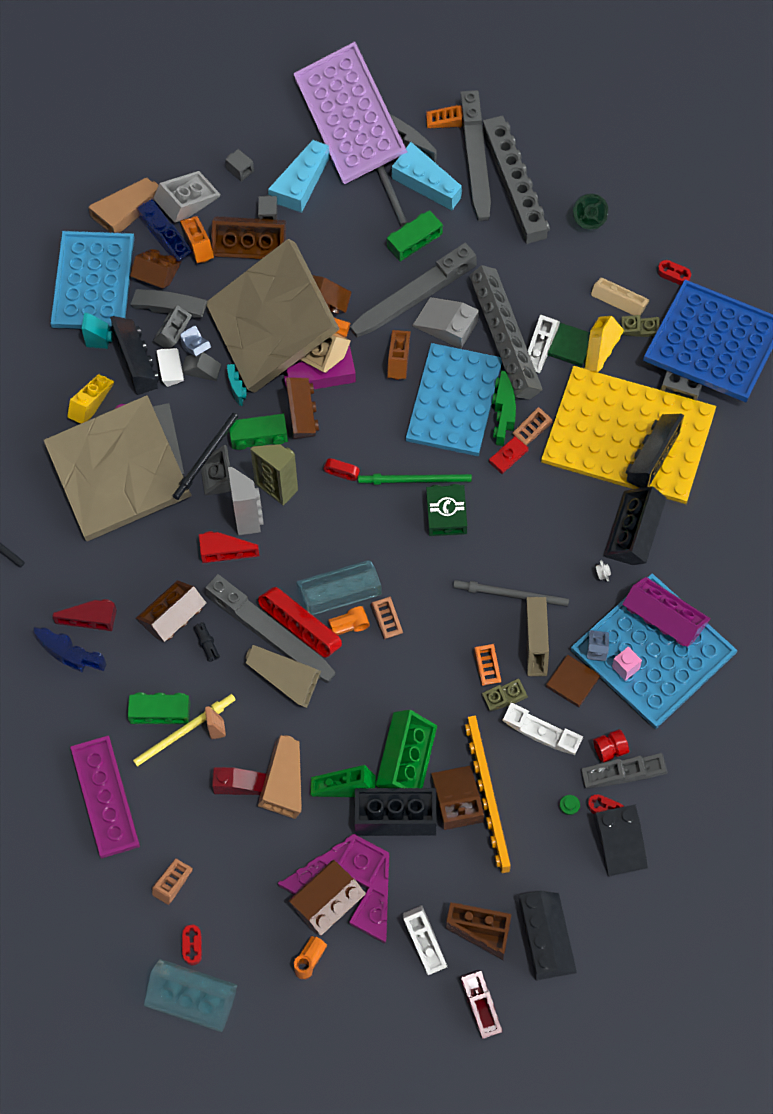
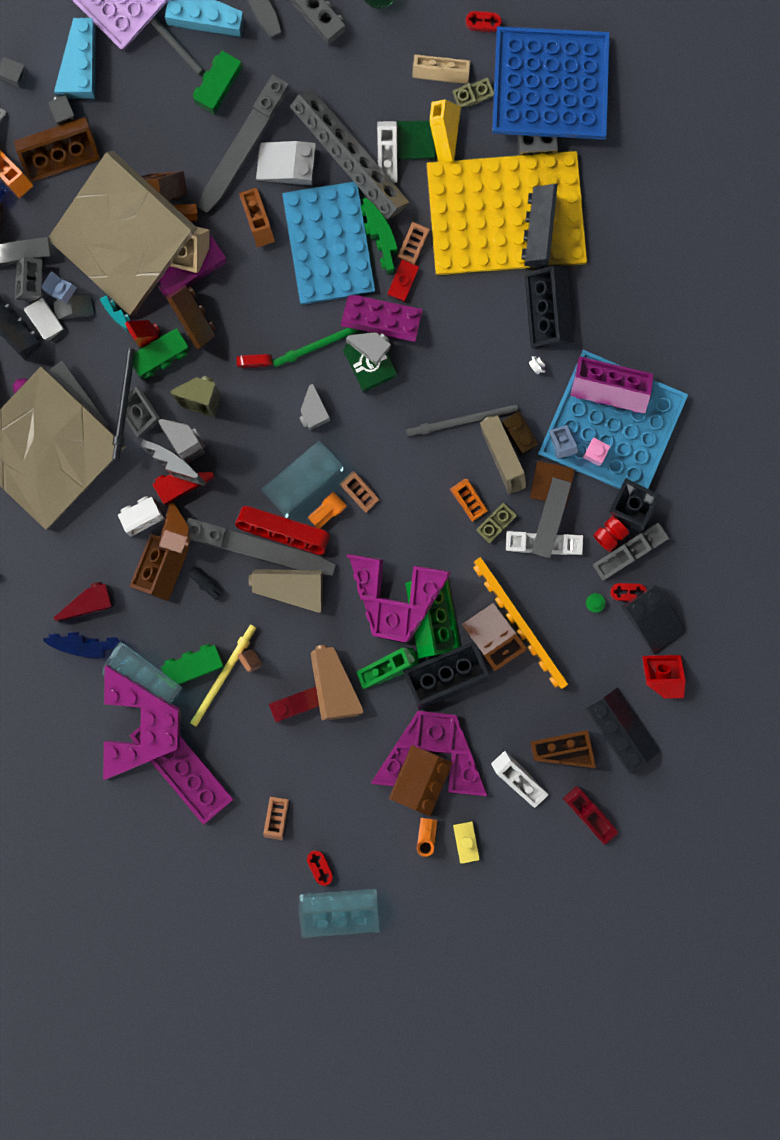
camera: 25 degrees left, 20 degrees up
none -> clear light blue slope [102,641,182,706]
none -> magenta wing [103,665,181,780]
none -> white slope [118,496,164,537]
none -> red slope [124,320,161,349]
none -> slope [140,439,206,486]
none -> dark orange slope [159,502,191,553]
none -> light grey slope [299,384,330,431]
none -> magenta plate [341,295,423,342]
none -> light grey slope [346,332,391,366]
none -> magenta wing [347,554,451,642]
none -> light yellow tile [453,821,479,864]
none -> dark brown brick [502,411,539,456]
none -> dark grey slope [531,477,571,558]
none -> black slope [609,478,660,534]
none -> red slope [642,655,685,699]

